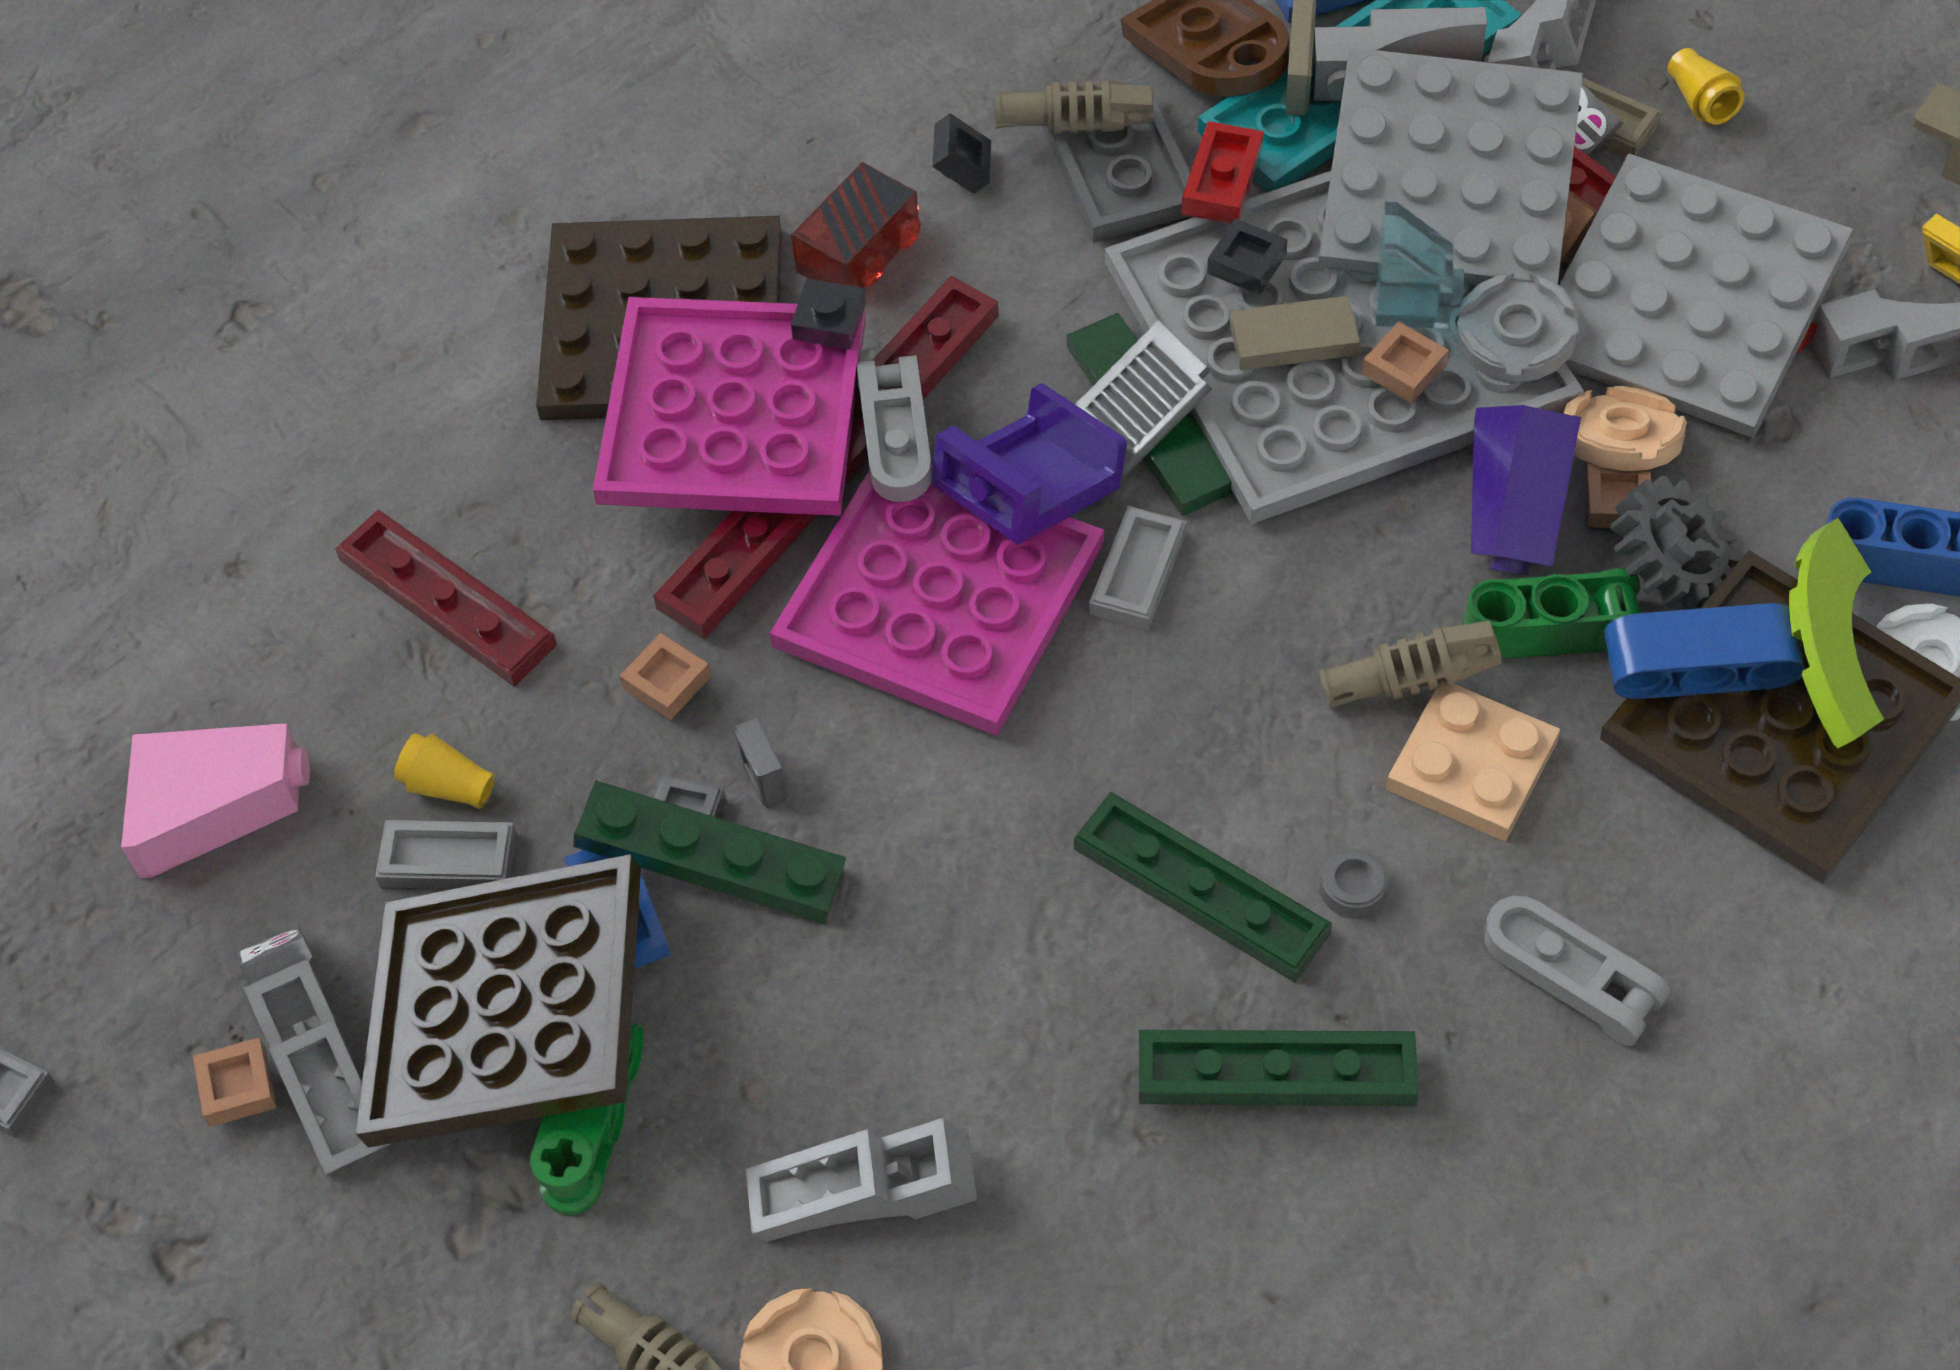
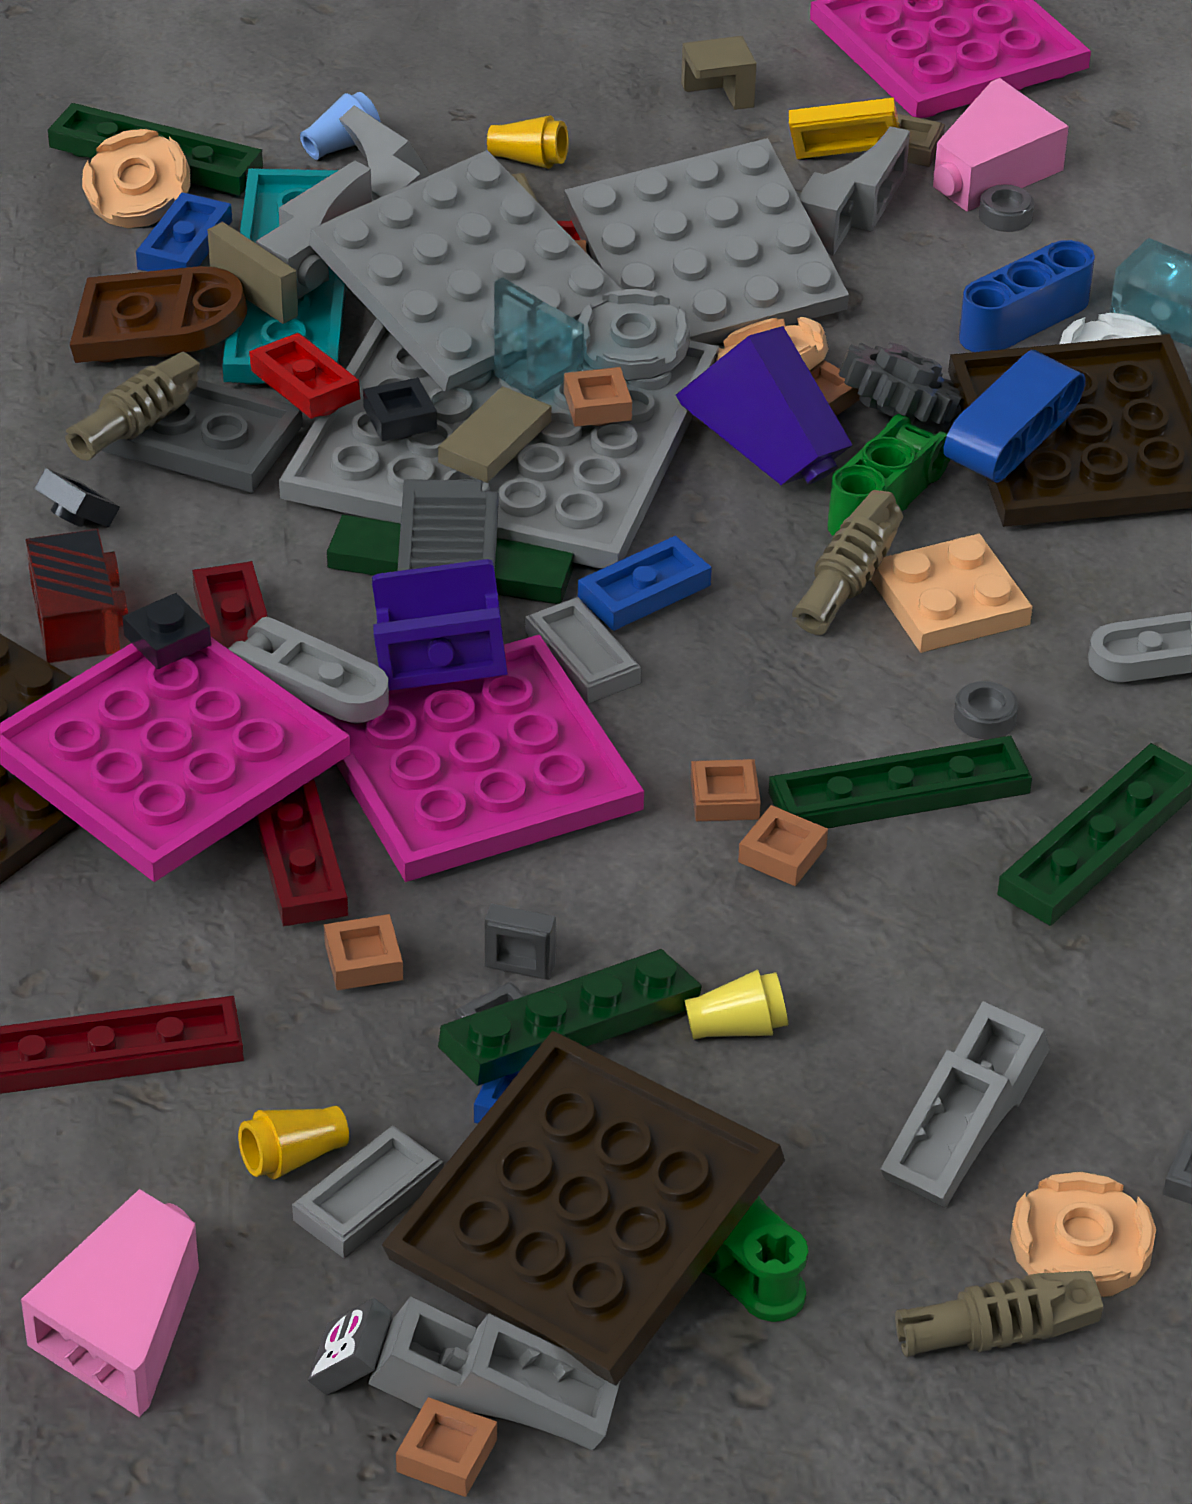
camera: 55 degrees left, 15 degrees down
lime tile [1789,518,1884,748] -> none
none -> blue plate [578,535,712,631]
none -> light yellow cone [684,969,788,1040]
none -> nougat tile [690,759,761,821]
none -> nougat plate [738,805,828,886]

